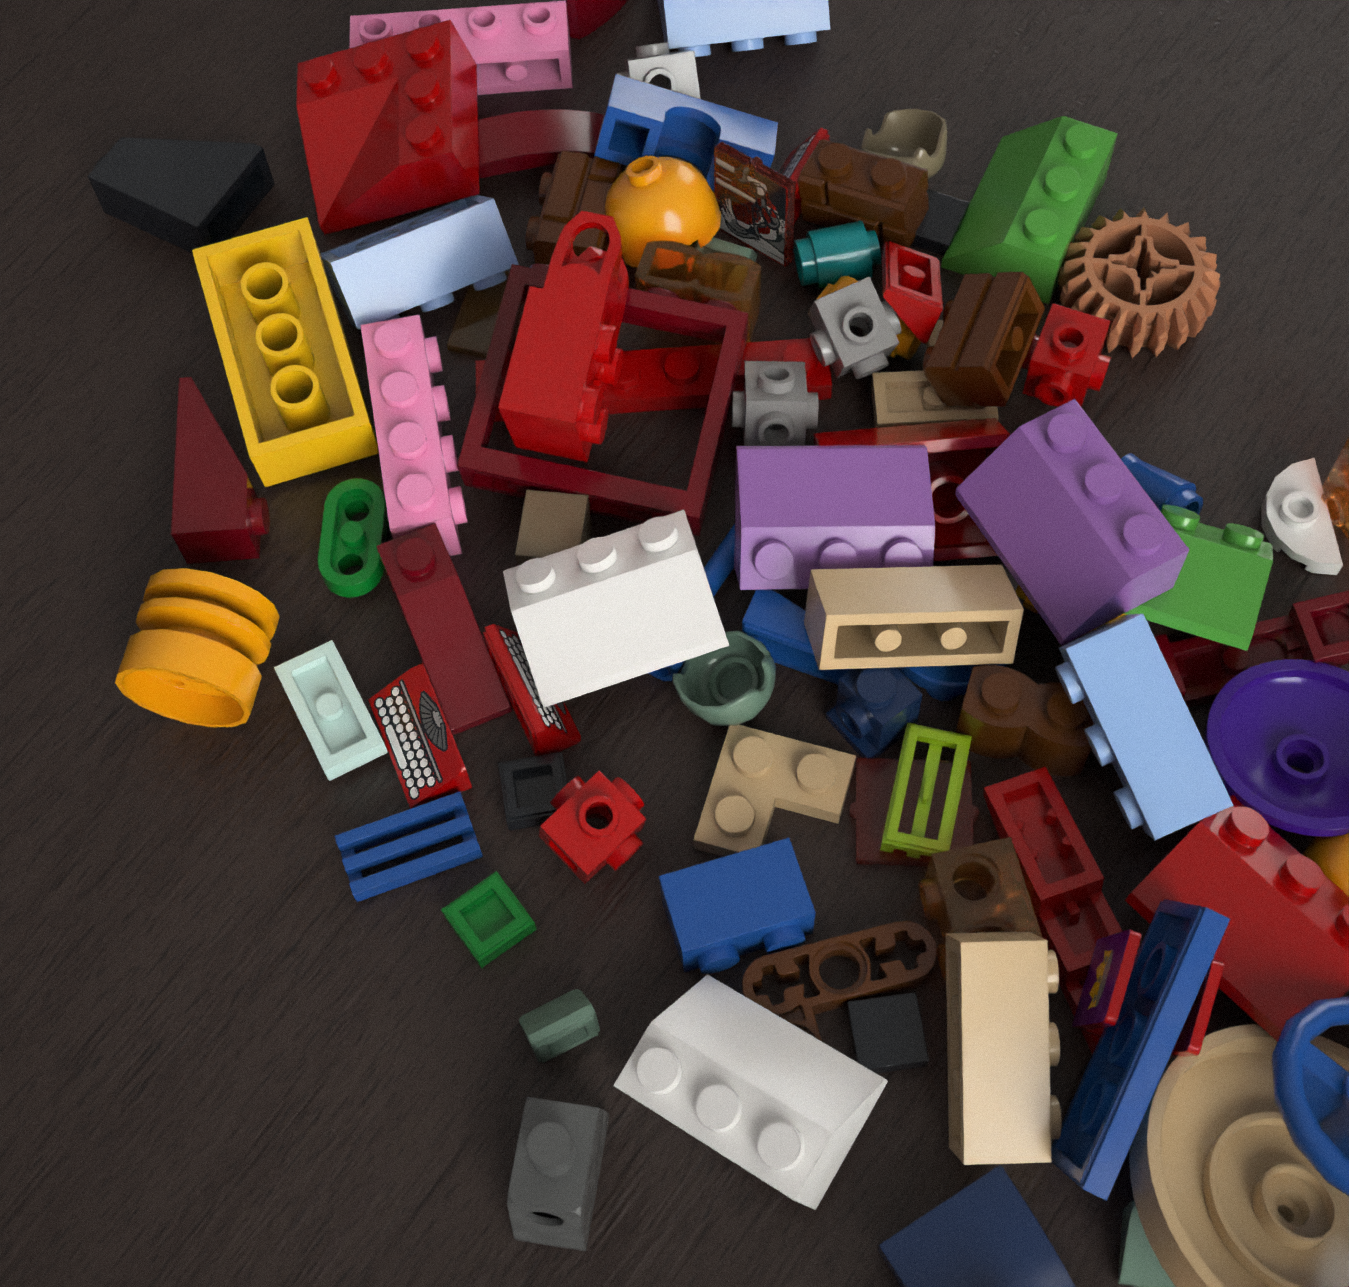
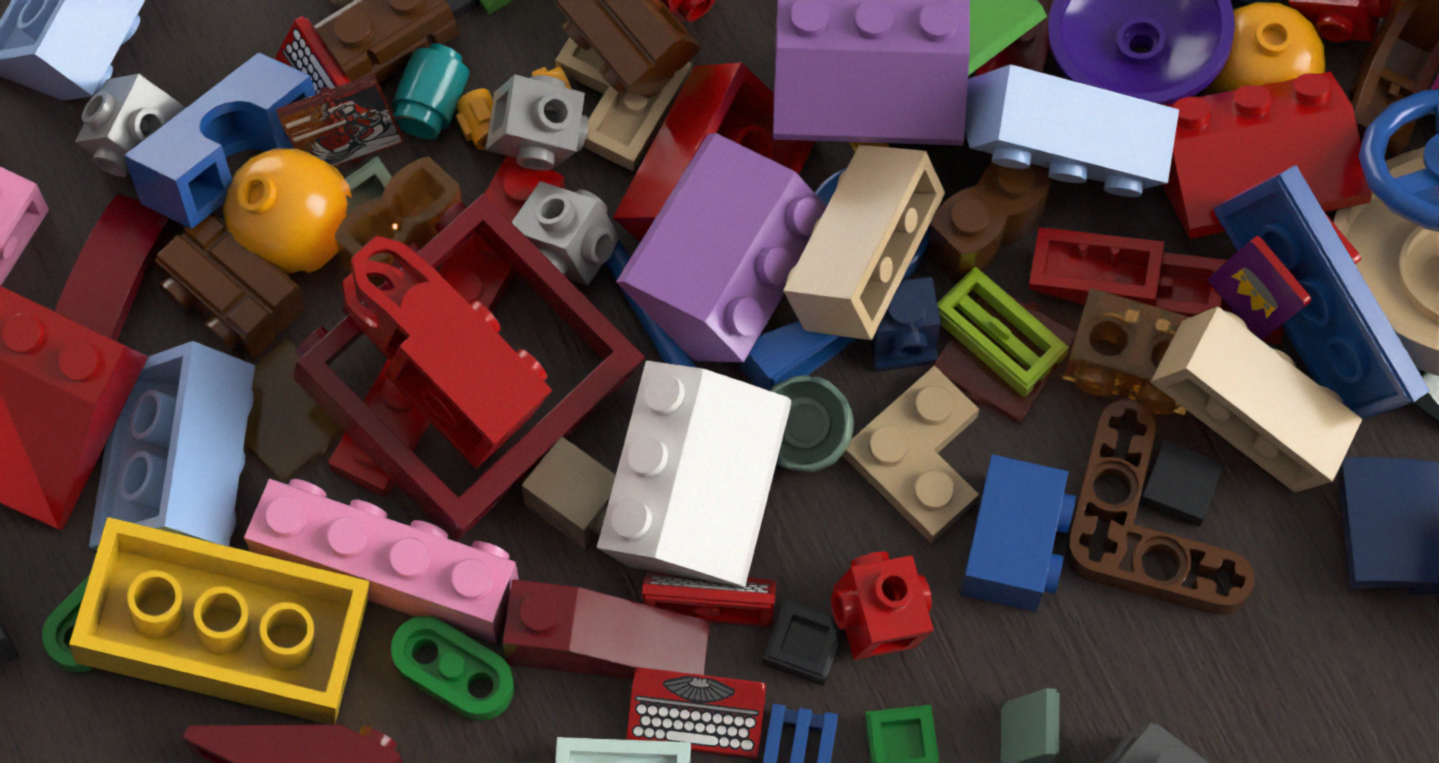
camera: 65 degrees left, 5 degrees up
white slope [613,974,888,1210] -> none
red slope [882,241,943,344] -> none

